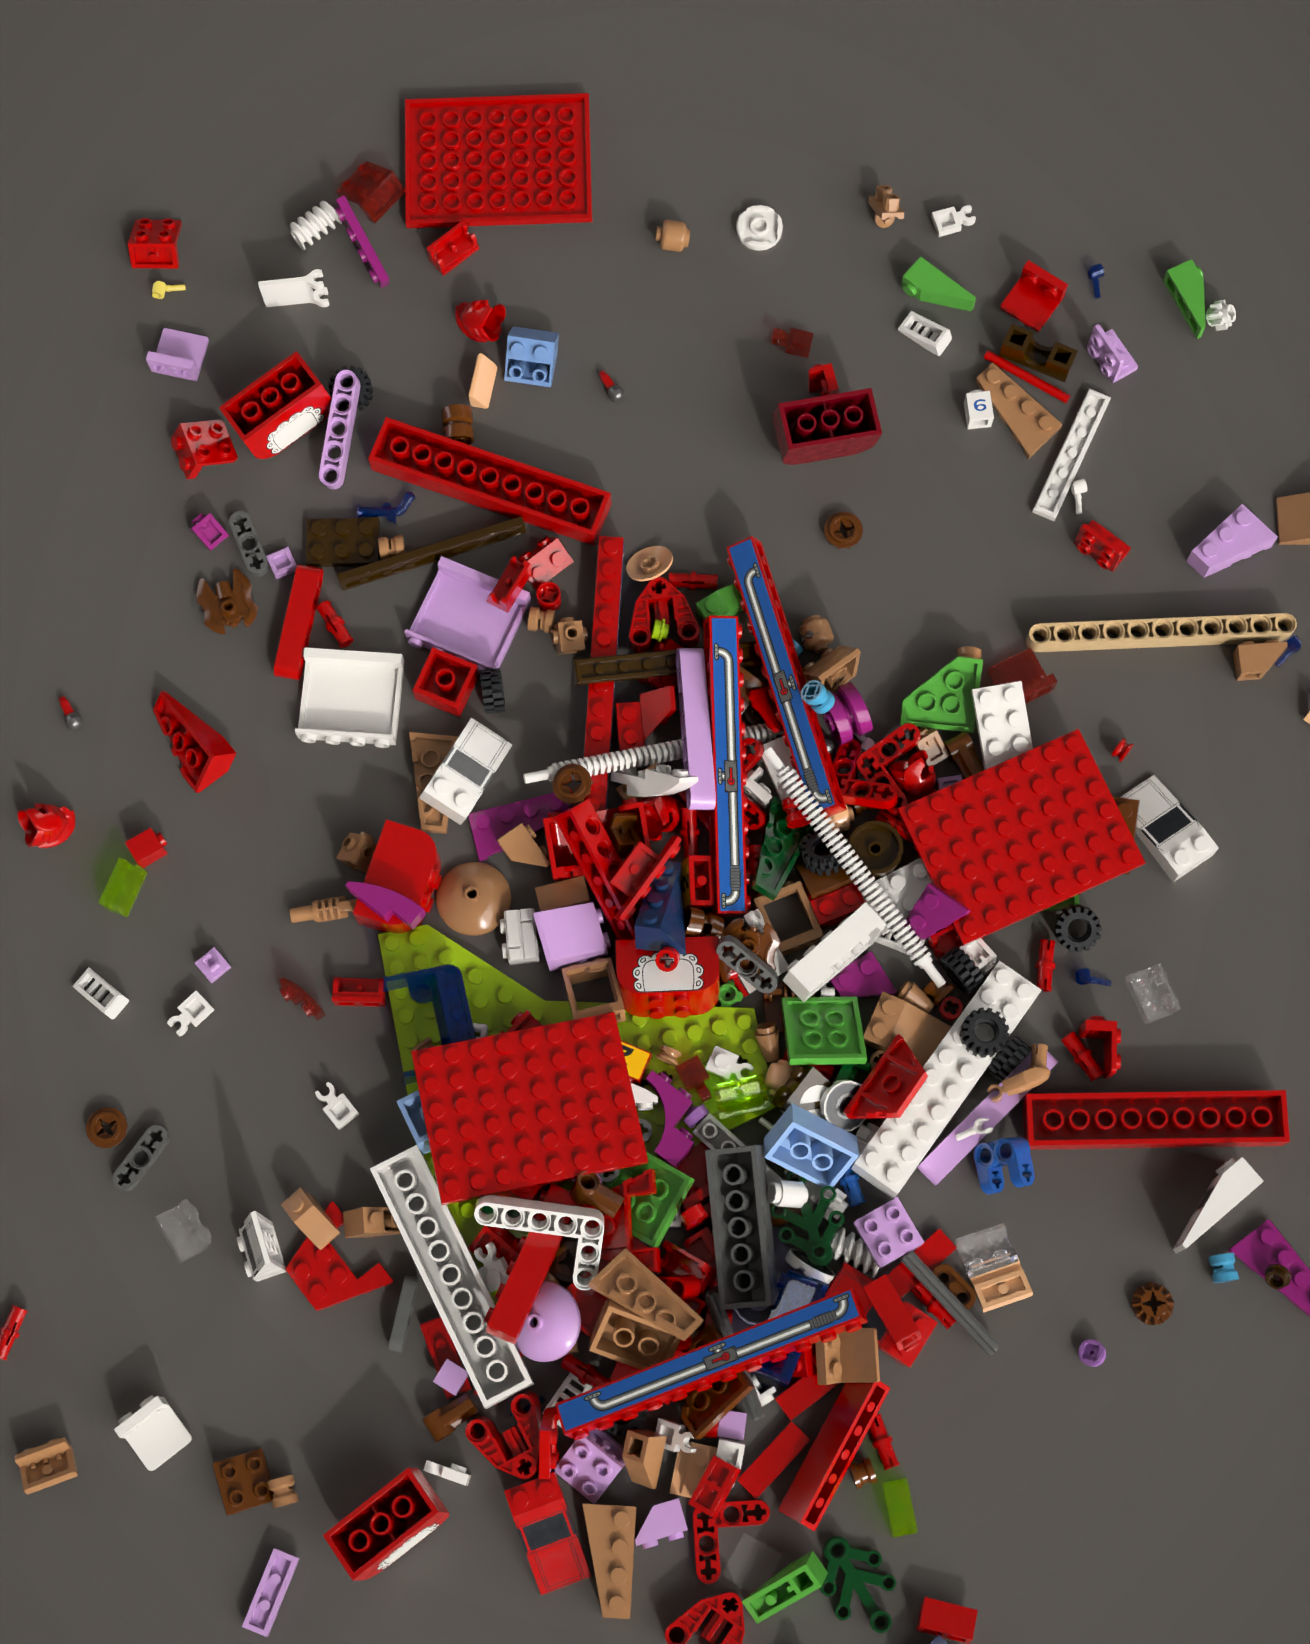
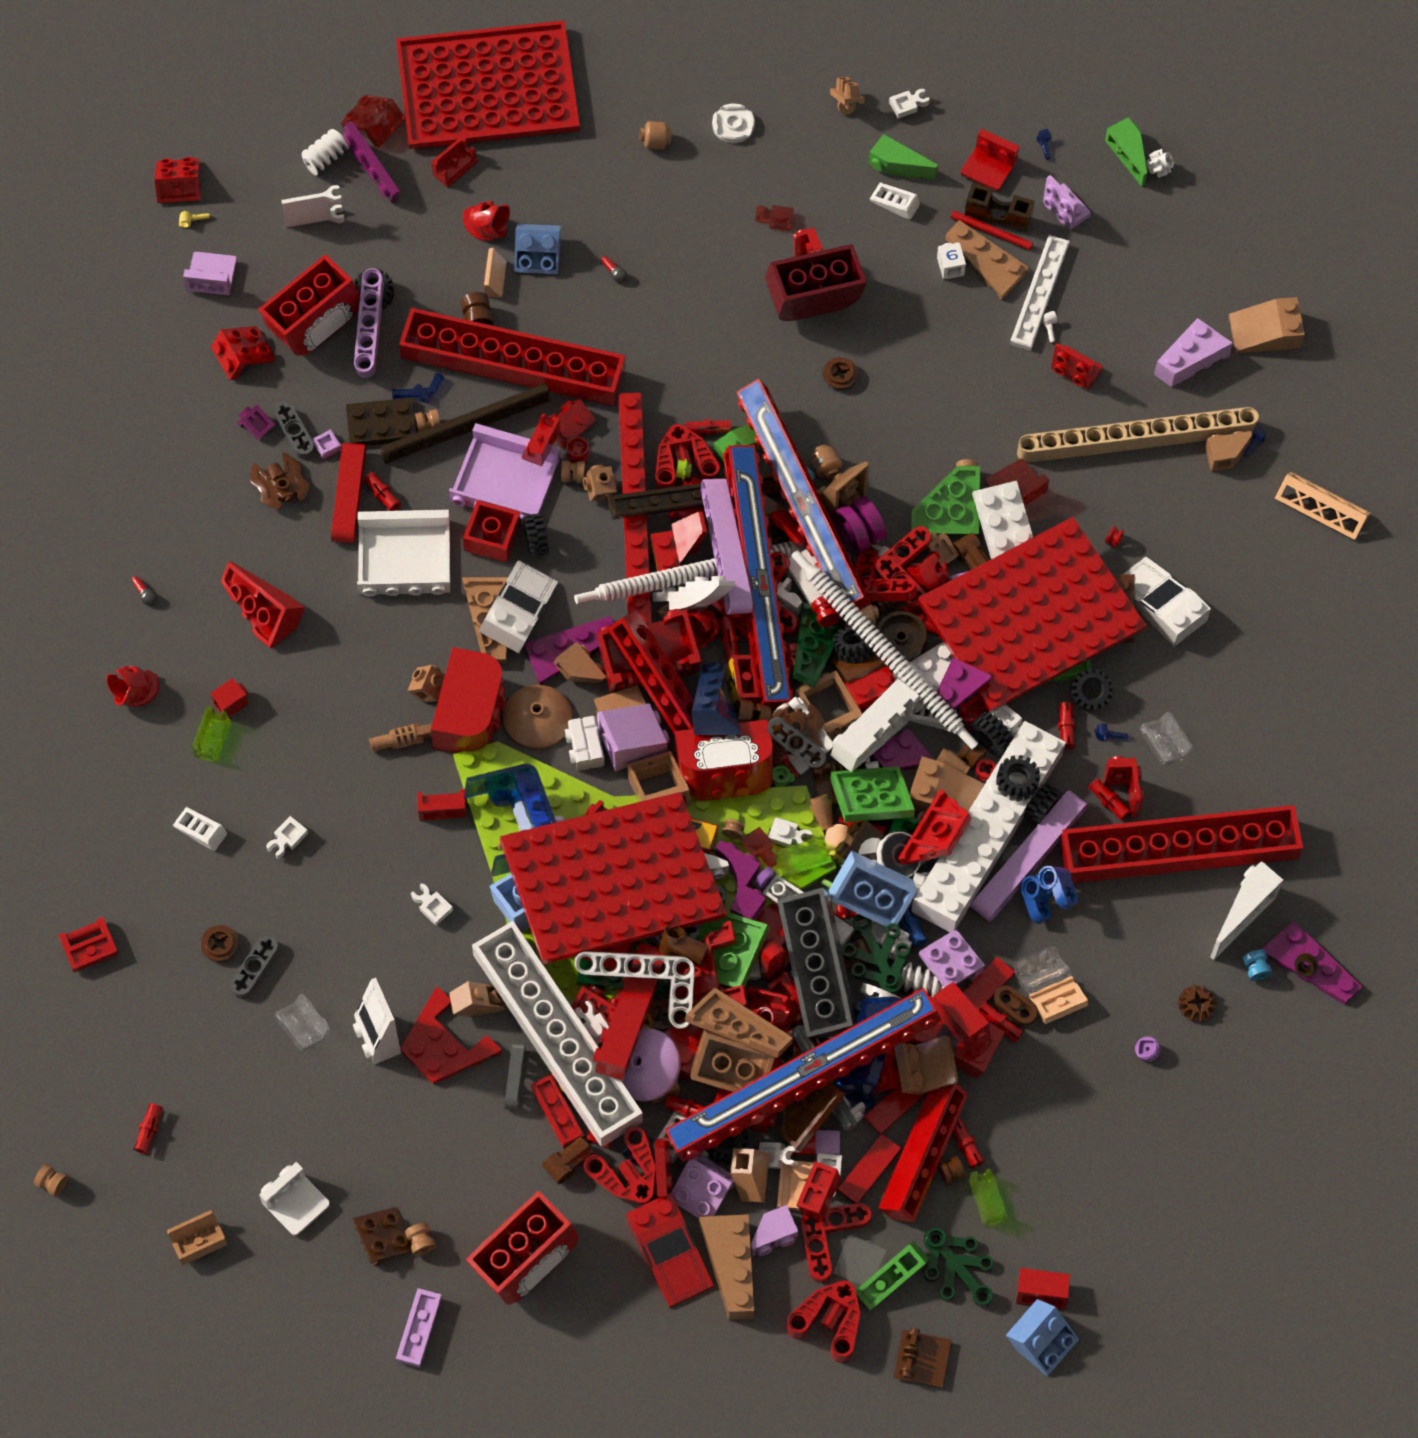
camera: 10 degrees left, 10 degrees down
lavender tile [195,947,231,983] -> none
clear red slope [279,978,326,1021] -> none
medium nougat slope [281,1187,340,1250] -> none
magenta slope [345,881,426,930] -> none
white plate [423,1460,471,1486] -> none
lavender tile [433,1359,468,1396] -> none
reddish brown gear [552,764,593,805] -> none
reddish brown bracket [607,813,641,852] -> none
red bracket [609,836,682,921] -> none
light nougat dish [626,546,673,581] -> none
red bush [655,946,680,972] -> none
white brick [767,1180,808,1208] -> none
dark azure wheel [801,680,835,714] -> none
dark grey axle [901,1250,999,1356] -> none
white hand [955,1118,993,1141] -> none
medium nougat arm [987,1044,1050,1103] -> none

